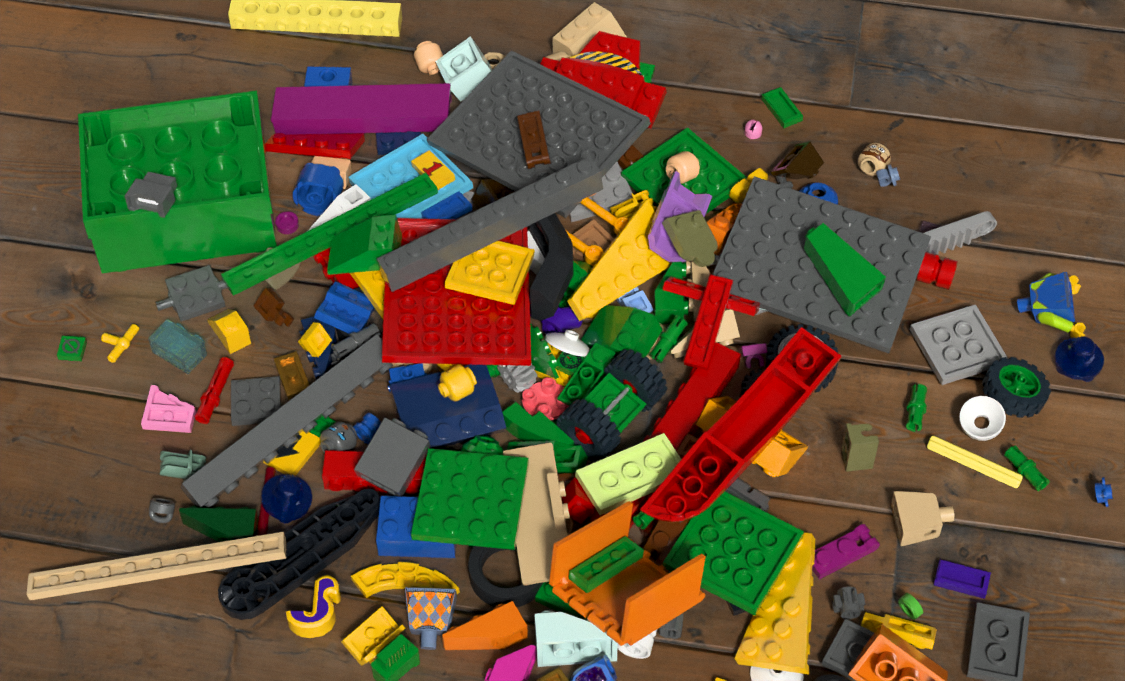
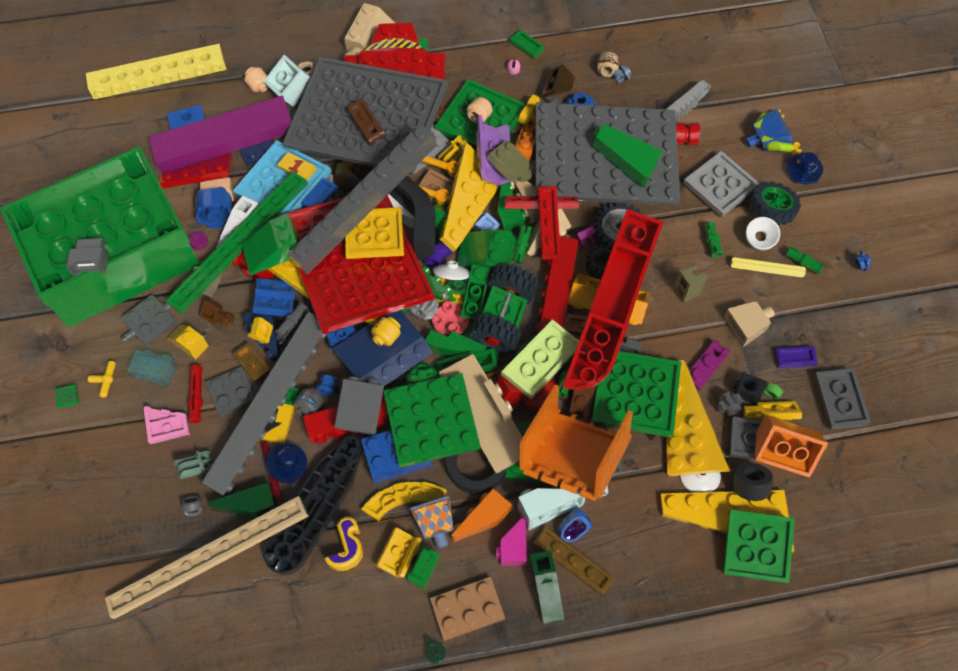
camera: 20 degrees left, 10 degrees up
green plate [569,536,644,593] -> none
none -> black brick [733,373,766,405]

